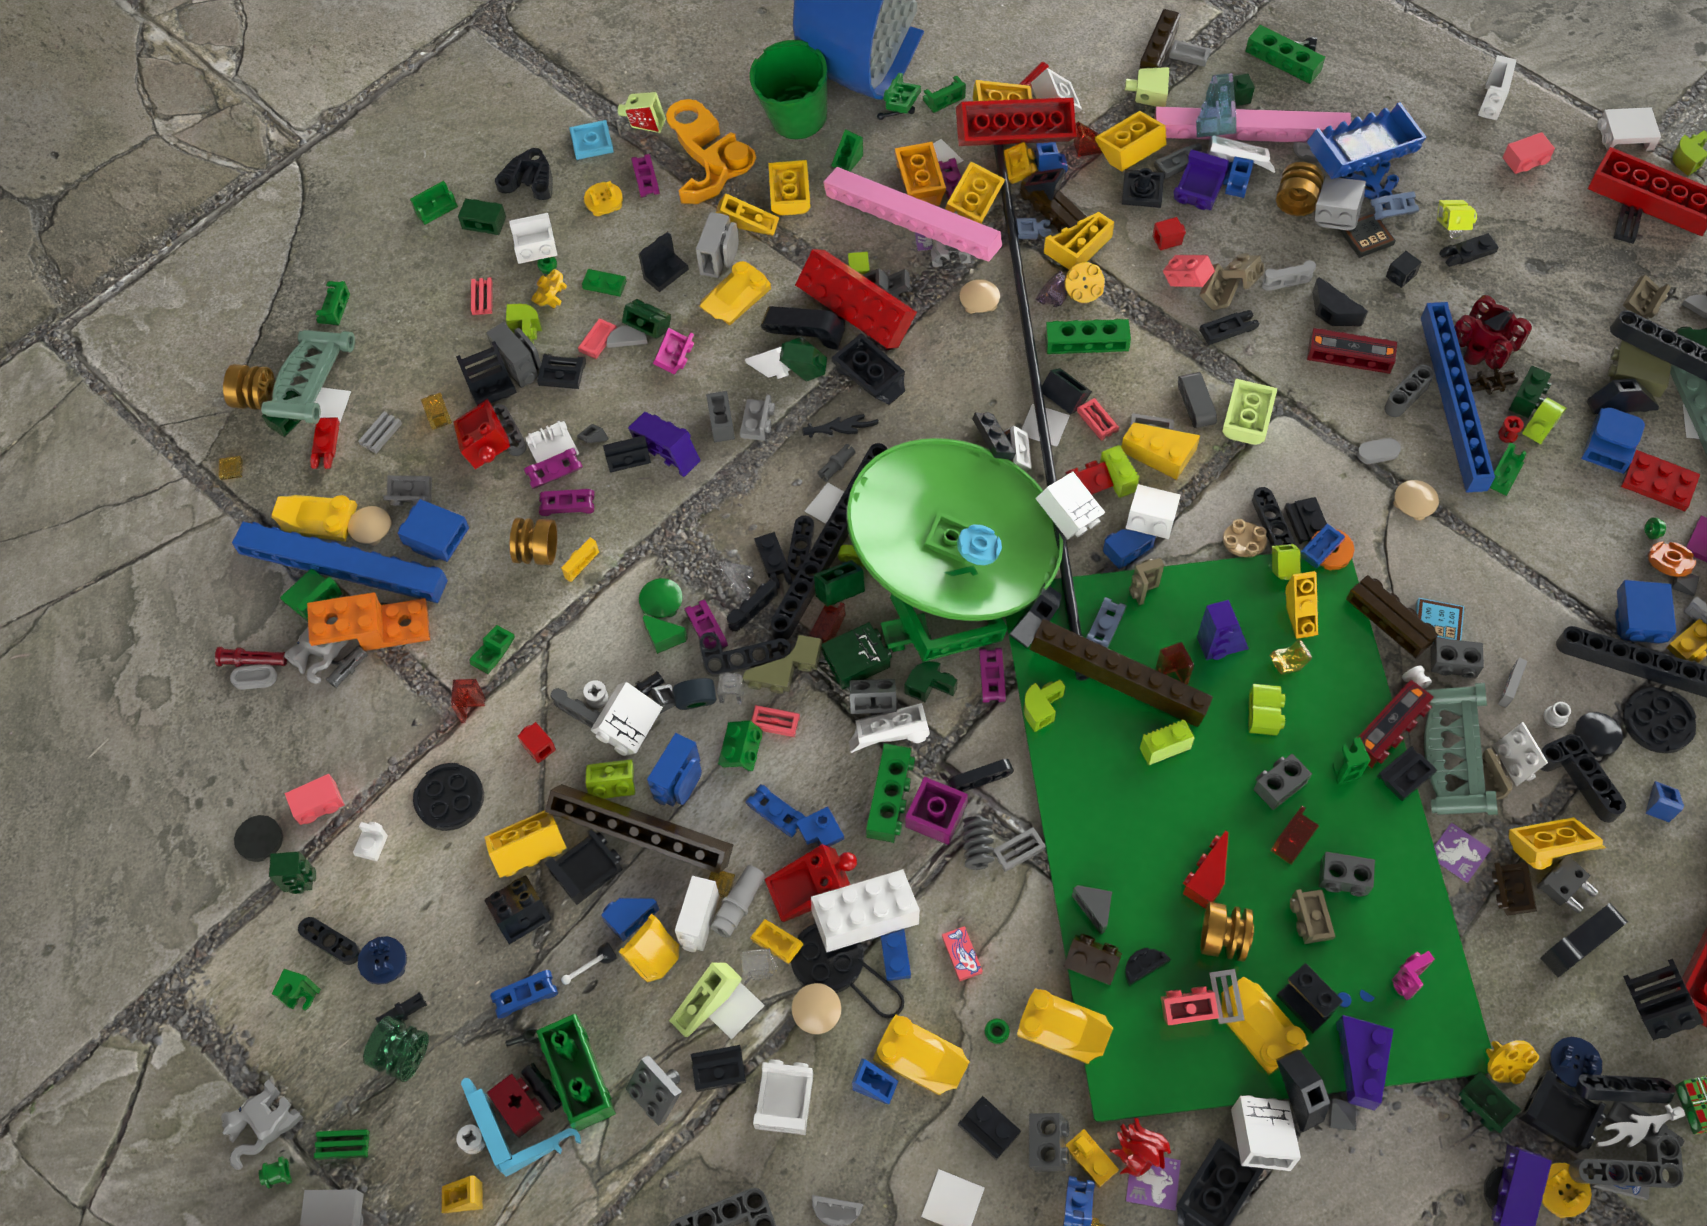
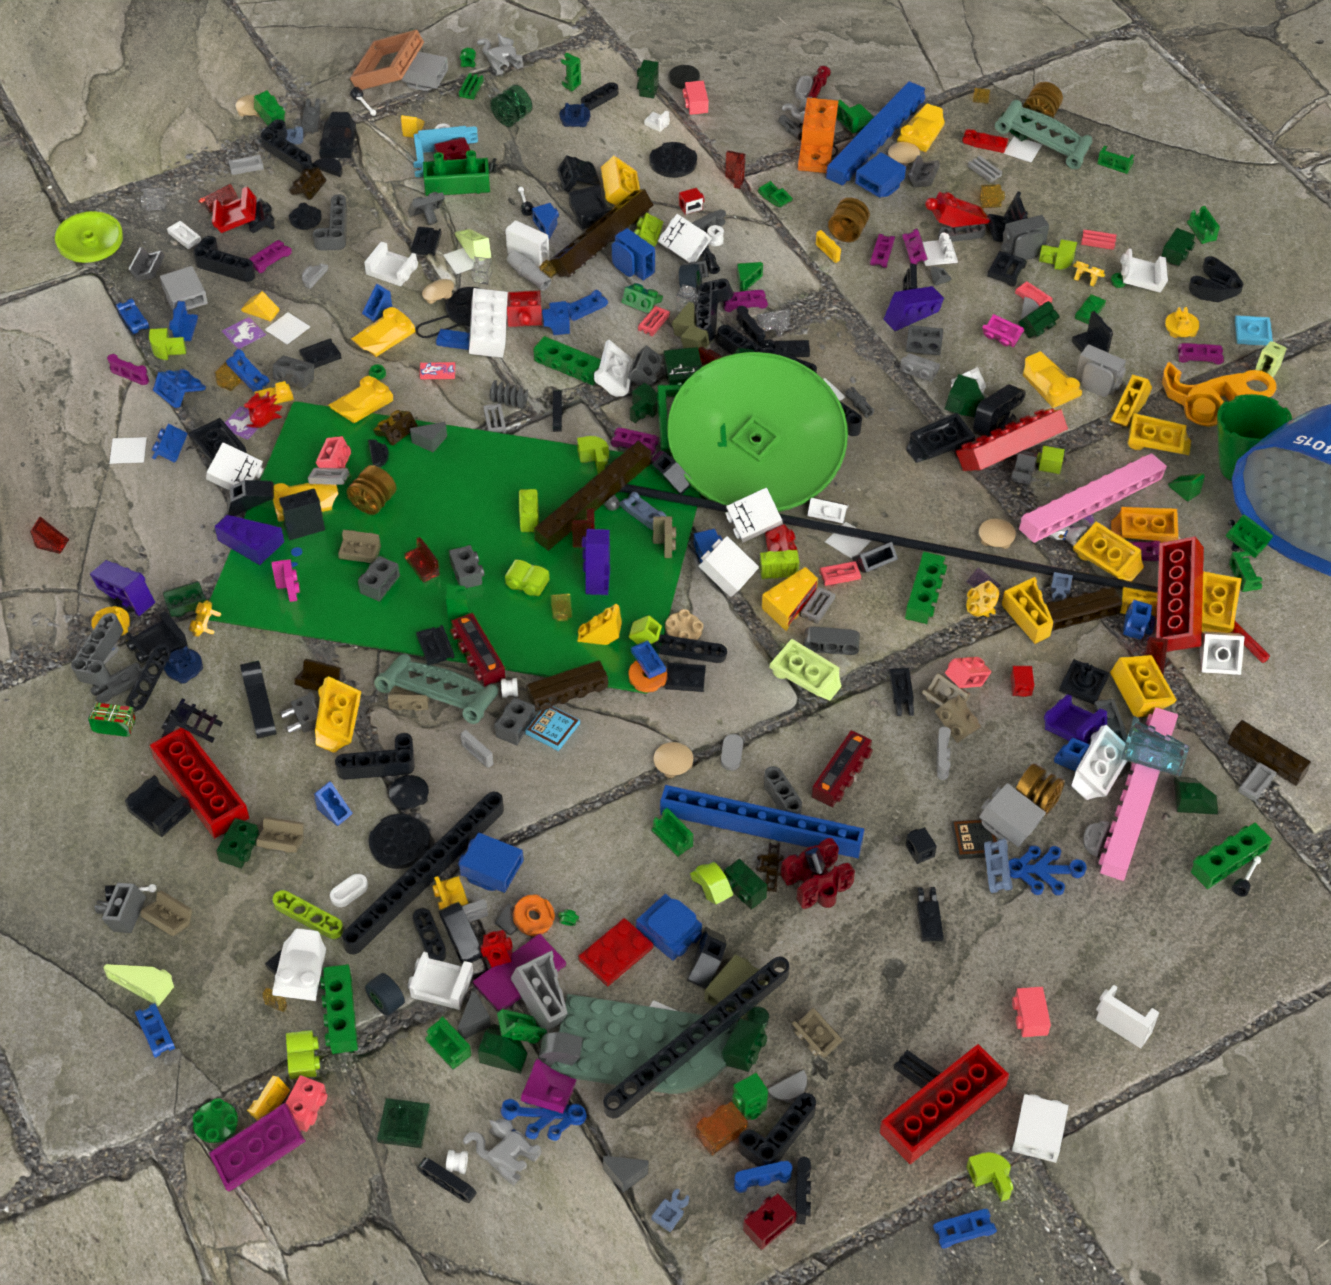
camera: 105 degrees right, 10 degrees down
black pin [375,992,427,1032] -> none
blue plate [490,970,558,1018] -> none
yellow slope [618,914,680,983] -> none
green dish [639,578,683,618] -> none
yellow plate [750,919,803,964] -> none
black piece [802,414,879,438] -> none
magenta brick [905,776,968,845] -> none
medium azure tile [957,525,1002,565] -> none
black plate [972,412,1016,460] -> none
black slope [1025,168,1065,201] -> none
yellowish green torso [1125,67,1169,107] -> none
red slope [1183,830,1229,909] -> none
blue window [1307,102,1427,179] -> none
black slope [1312,277,1368,326] -> none
sticker [1434,823,1491,883] -> none
neon yellow piece [1437,200,1477,239] -> none
white hinge [1493,722,1548,786] -> none
red bush [1498,416,1524,443] -> none
white piece [1544,702,1571,728] -> none
white piece [1596,1104,1685,1148] -> none

